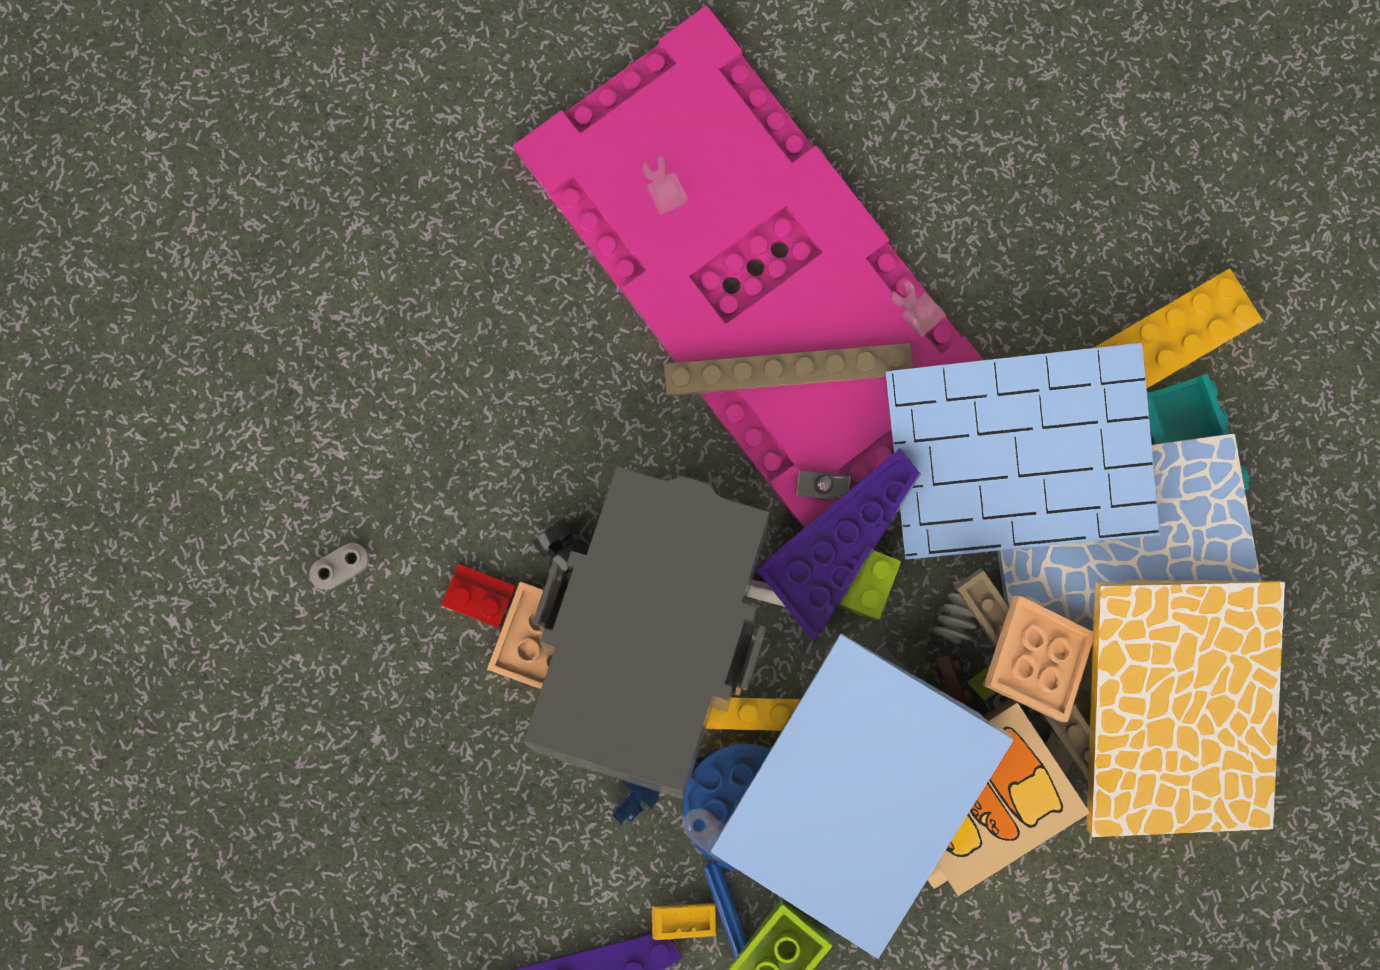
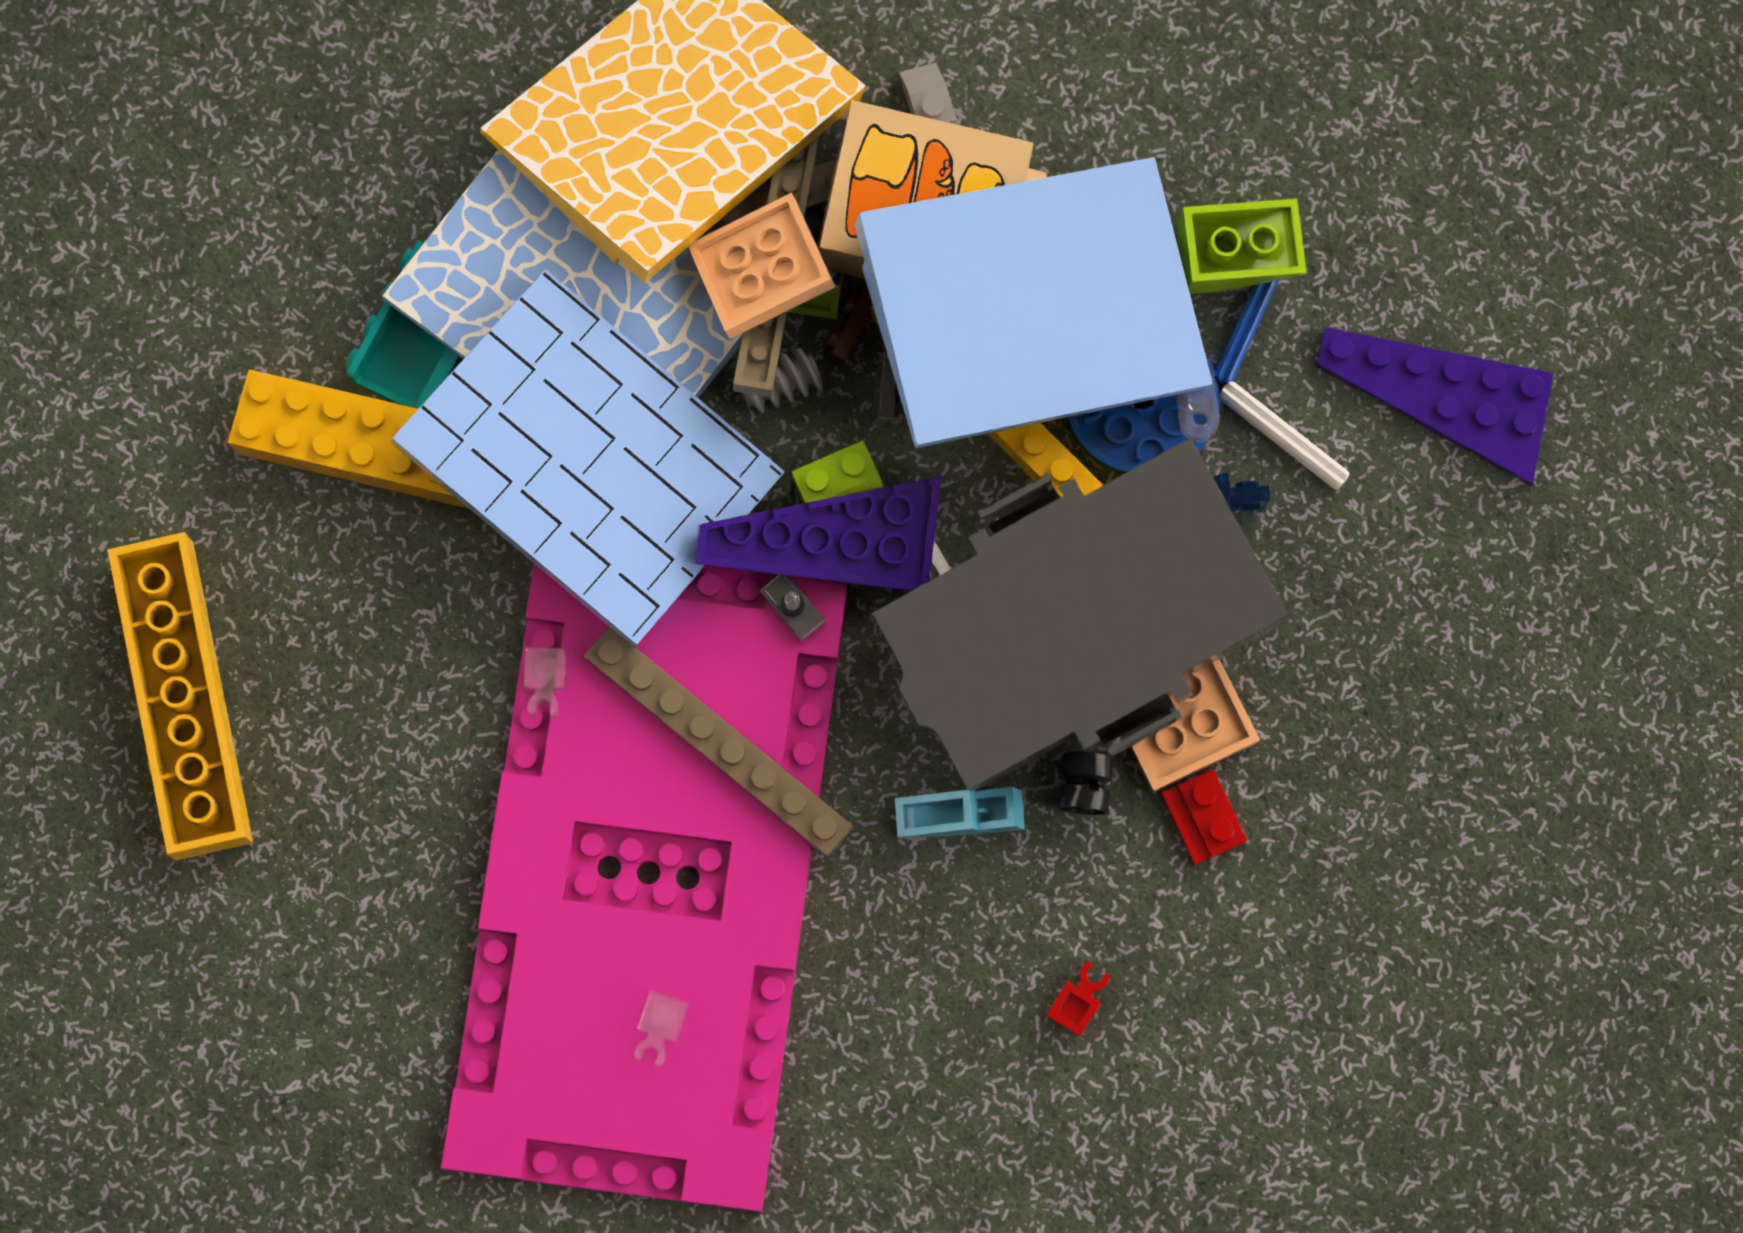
camera: 130 degrees left, 5 degrees down
light grey plate [309,543,369,590] -> none
yellow plate [652,903,716,940] -> none
none -> yellow brick [107,532,253,861]
none -> medium azure slope [895,787,1025,838]
none -> light grey slope [899,62,957,125]
none -> red plate [1046,961,1110,1038]
none -> white axle [1219,382,1349,490]

